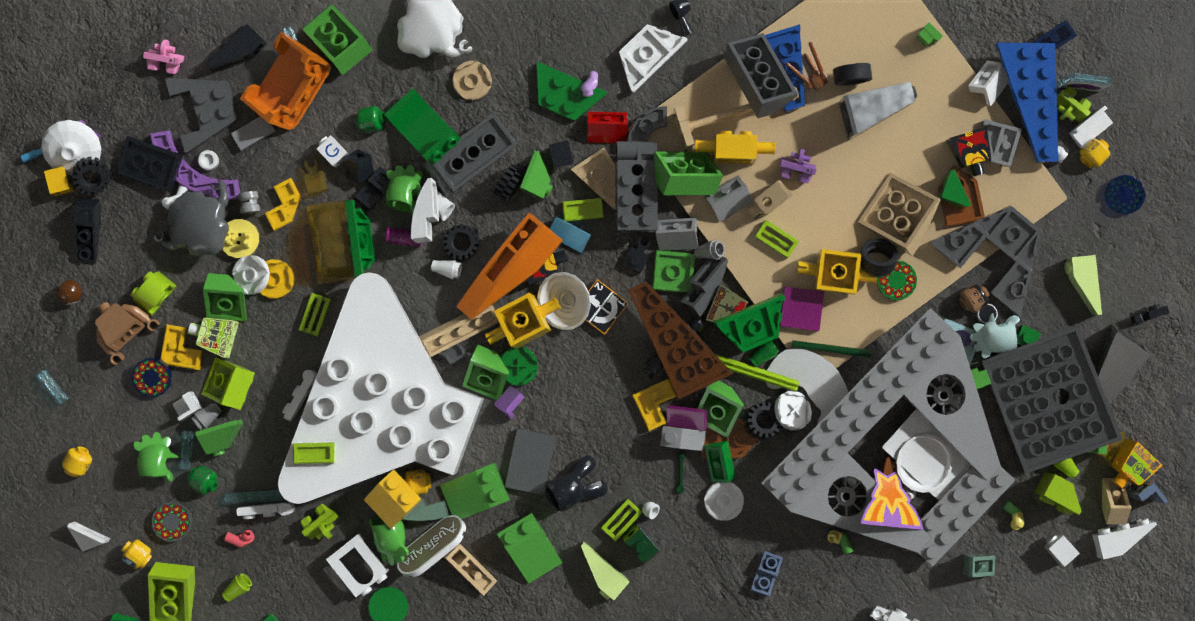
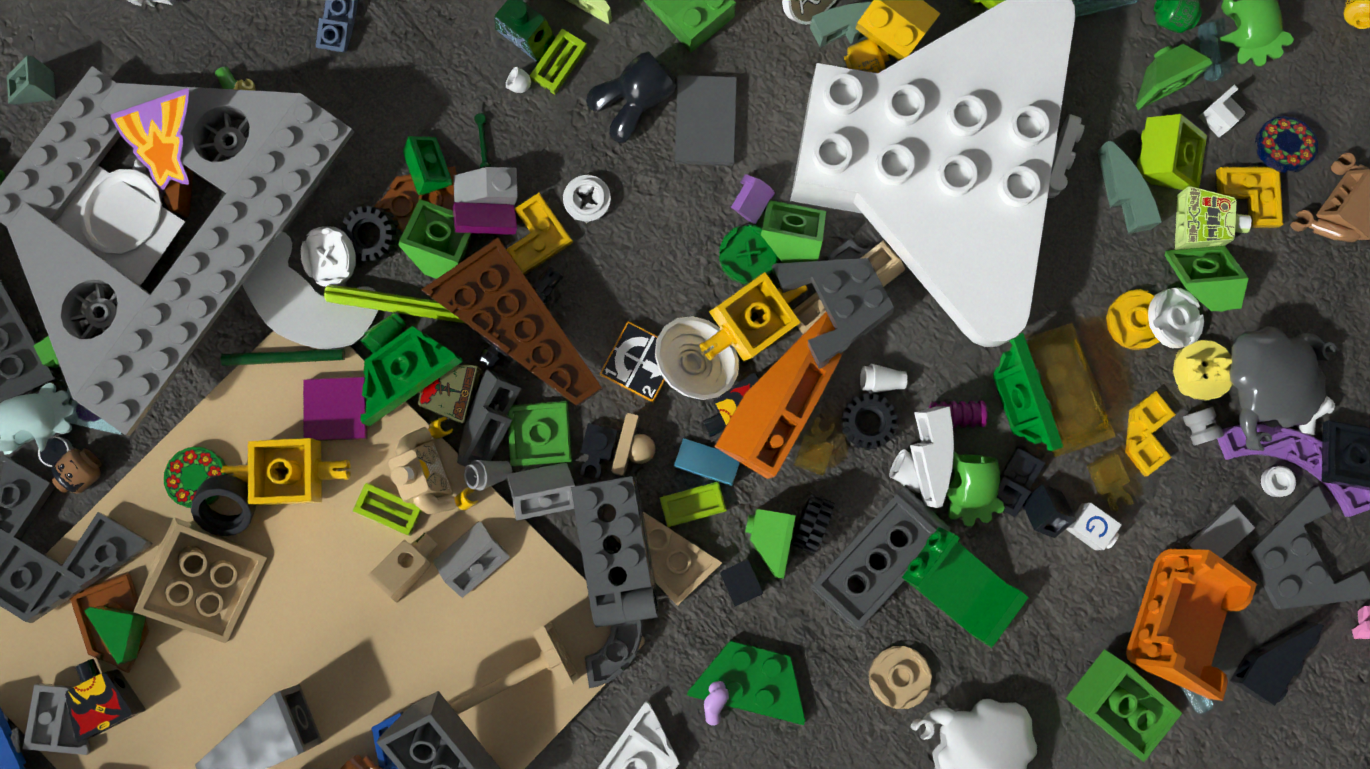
camera: 175 degrees right, 5 degrees down
lime cylinder [130,271,177,316] -> none
light grey cone [191,402,222,430] -> none
lime tile [293,442,335,464] -> none
lime tile [299,293,332,337] -> none
green head [355,106,386,133] -> none
bright green slope [440,462,510,519] -> none
red panel [587,112,627,143] -> none
bright green slope [654,151,723,196] -> none
yellow brick [694,131,775,164] -> none
white tile [704,482,744,521] -> none
medium lavender hips [780,149,817,184] -> none
none -> tan torso [388,417,478,514]
none -> white gear [563,175,611,223]
none -> tan tile [611,413,655,477]
none -> dark grey wing [772,258,894,369]
none -> clear yellow plate [794,417,835,476]
none -> sand green slope [1097,141,1162,234]

